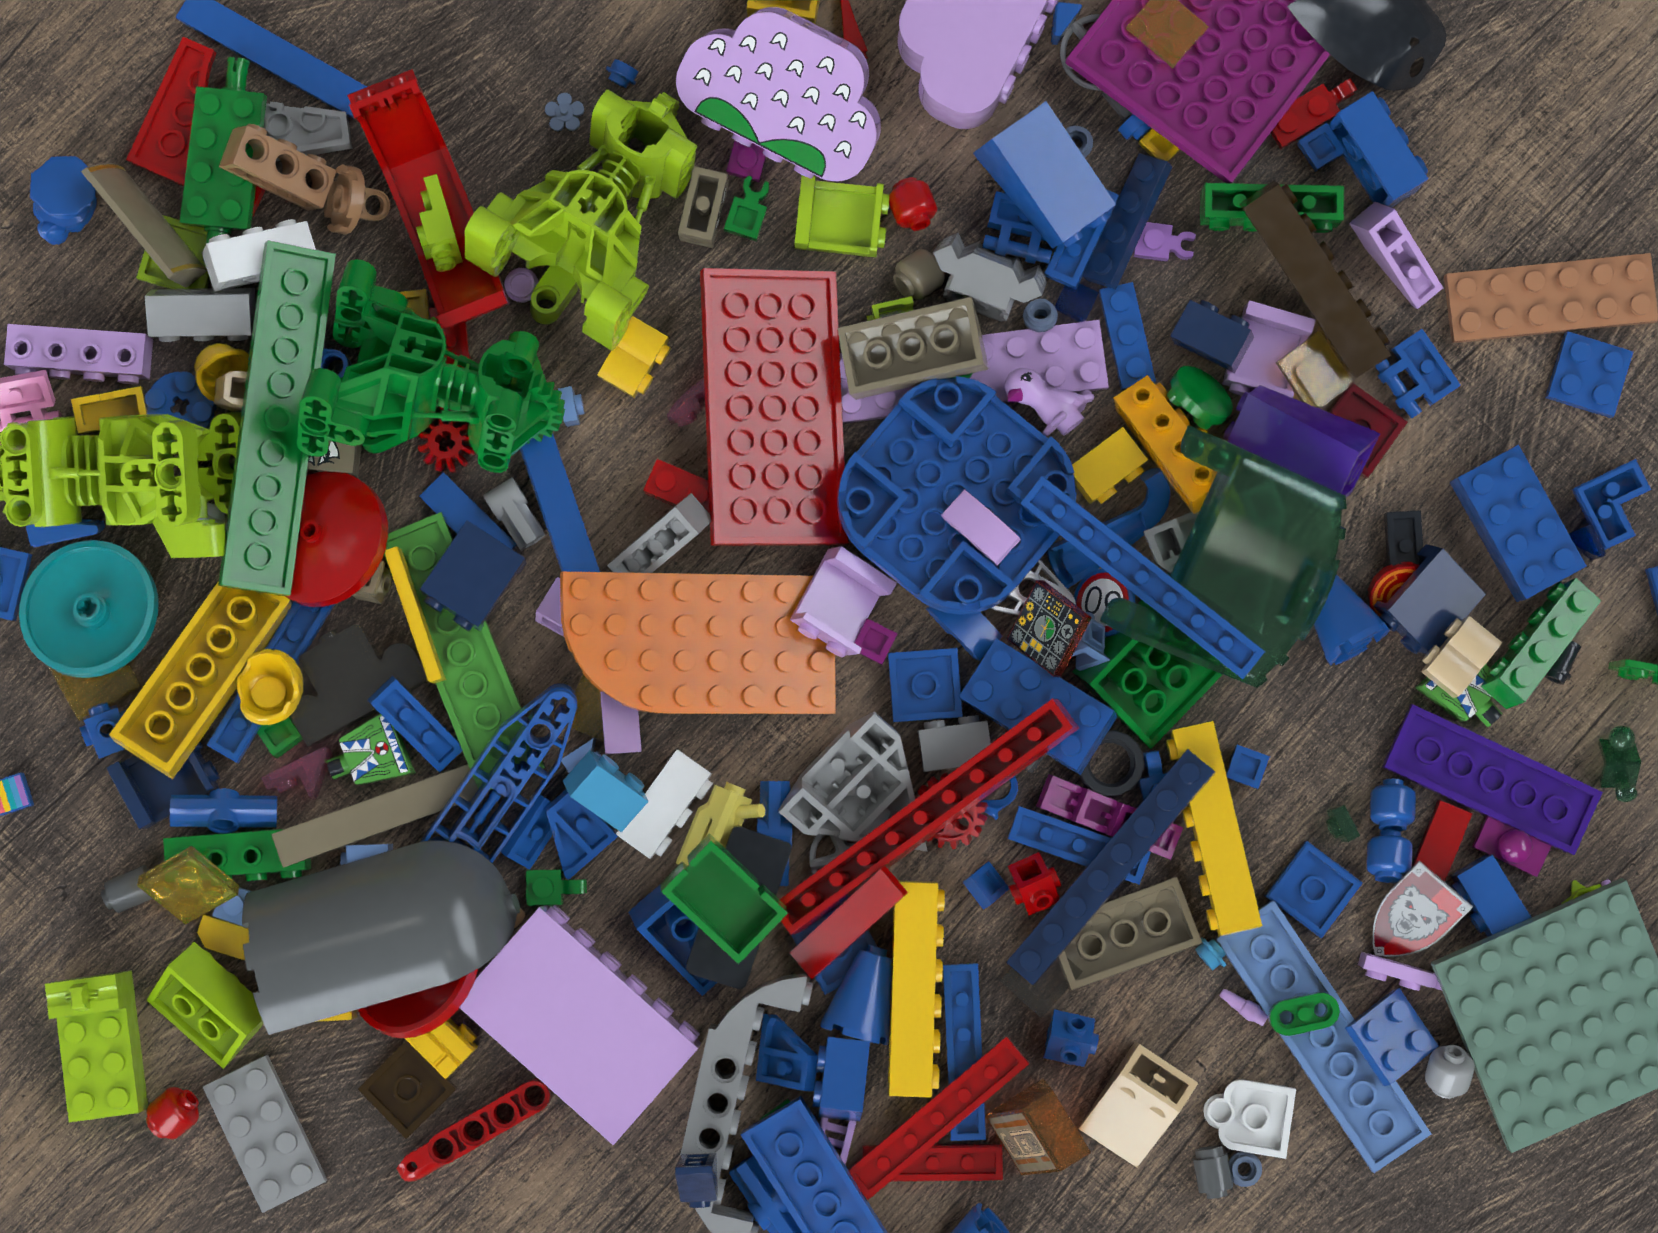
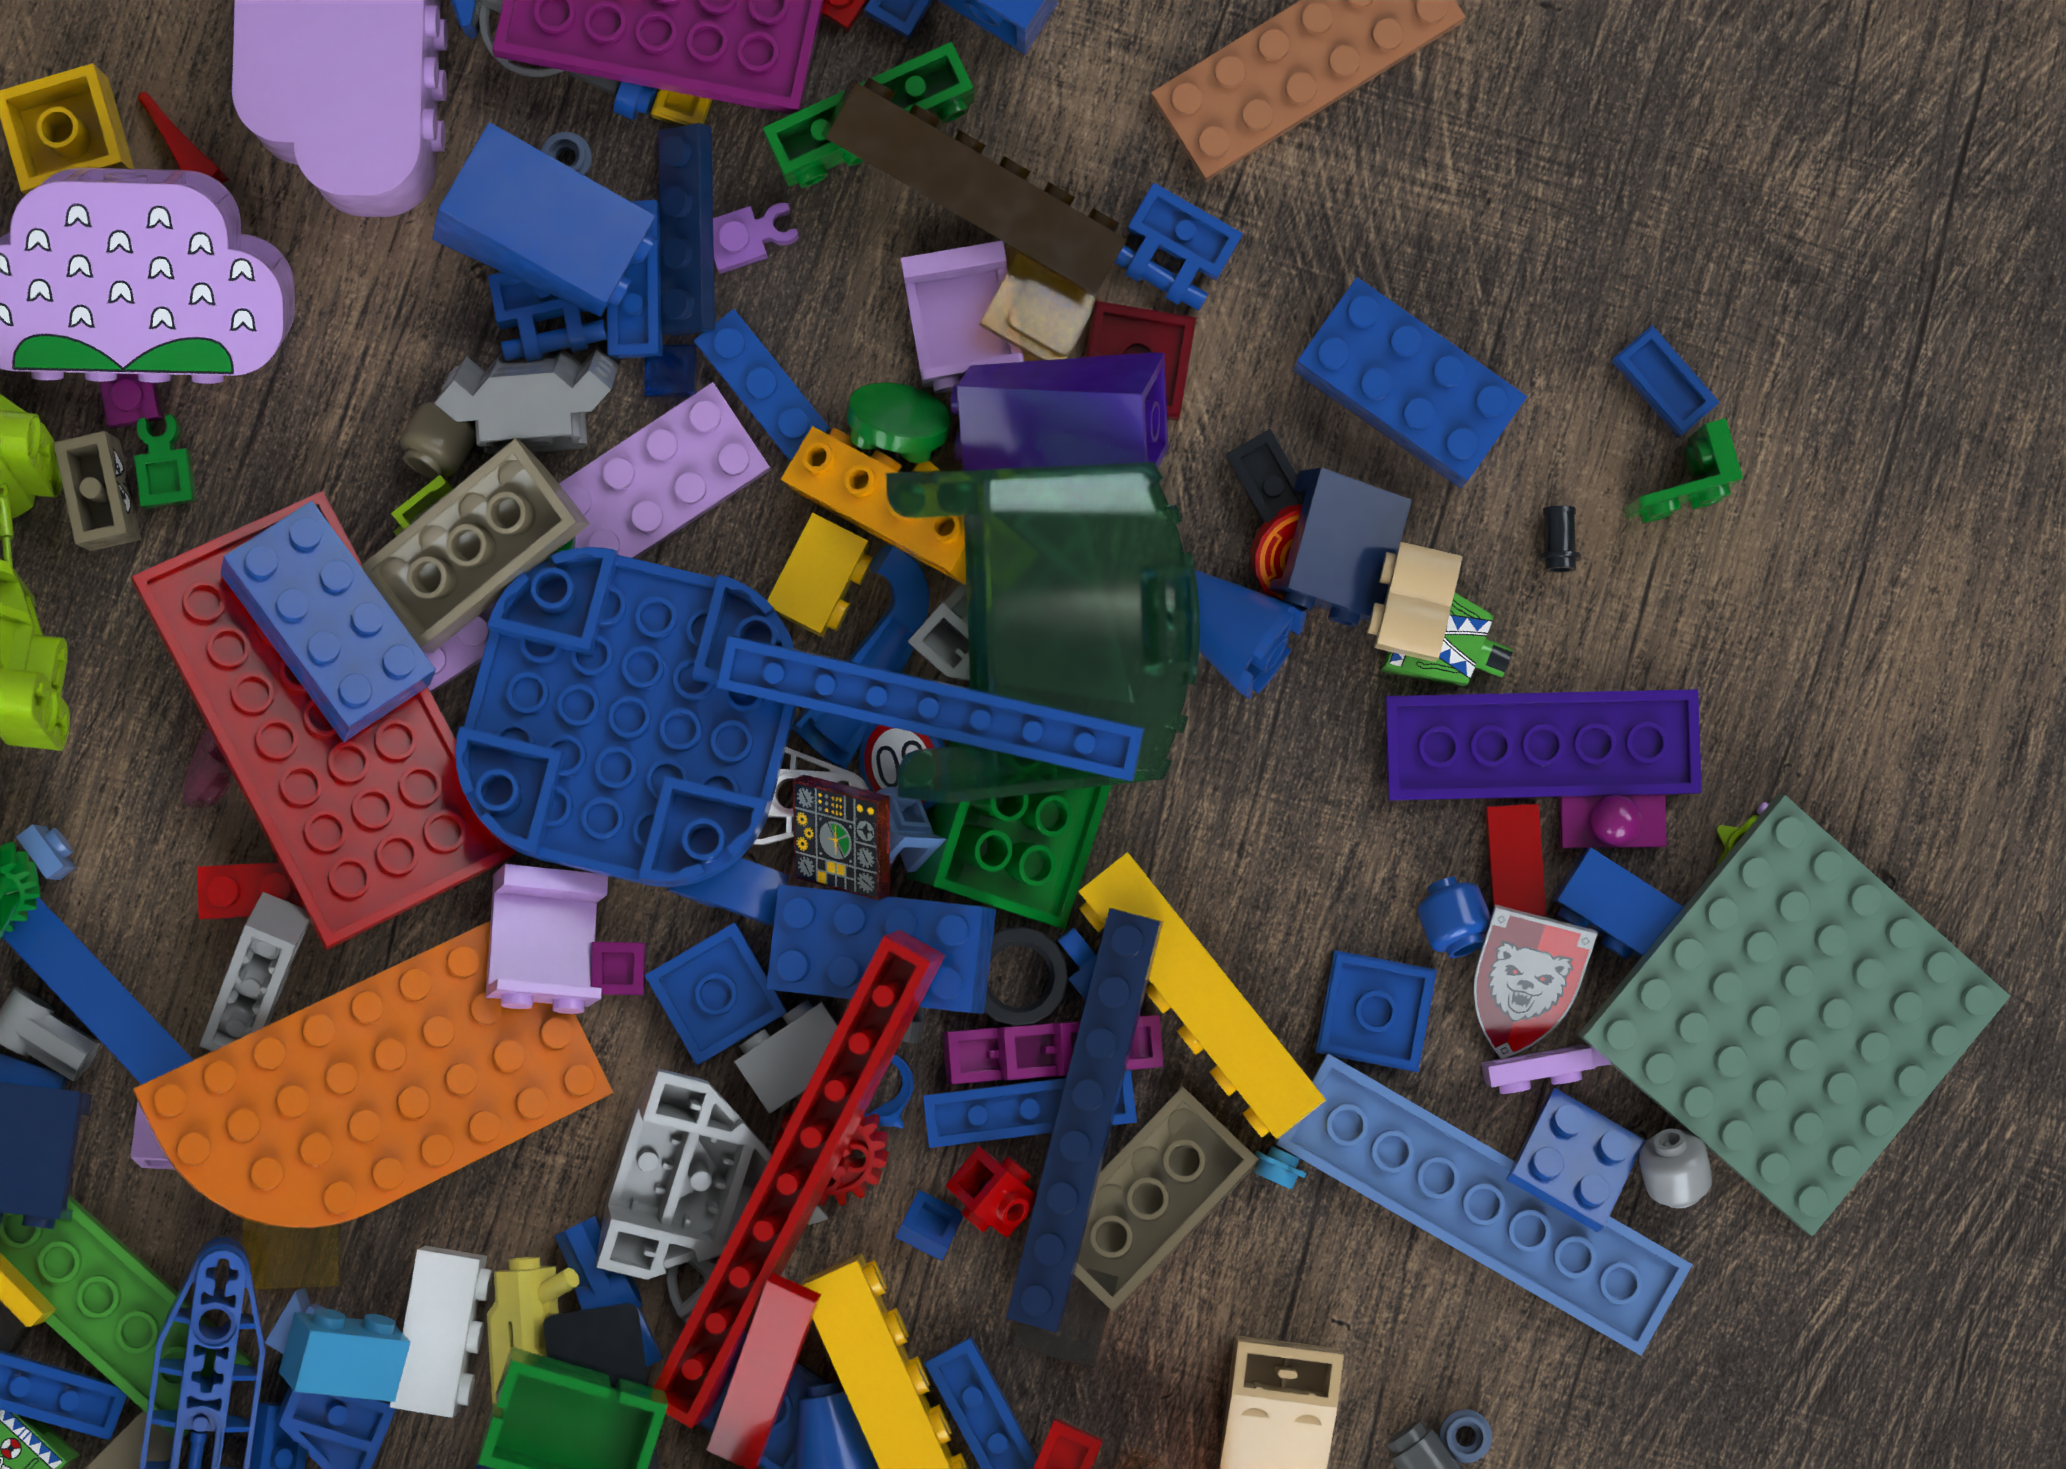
camera: 30 degrees left, 0 degrees up
yellow brick [597,316,671,398] -> none
lavender slope [600,691,642,755] -> none
lime panel [795,175,889,257] -> none
red head [889,177,938,231] -> none
lavender slope [941,489,1021,565] -> none
lavender animal [1005,368,1094,436] -> none
sand blue plate [1023,299,1058,332] -> none
blue brick [1043,1009,1099,1067] -> none
dark blue brick [1171,300,1254,373] -> none
white plate [1203,1079,1296,1159] -> none
lavender piece [1220,989,1268,1026] -> none
blue plate [1226,745,1270,789] -> none
green plate [1268,992,1340,1036] -> none
clear green plate [1326,805,1360,842] -> none
lavender slope [1349,202,1443,309] -> none
blue head [1370,779,1416,832] -> none
brick [1481,578,1602,709] -> none
blue plate [1545,331,1634,418] -> none
clear blue slope [1569,524,1606,560] -> none
blue brick [1572,459,1651,551] -> none
clear green piece [1599,725,1641,802] -> none
none -> blue brick [220,500,436,742]

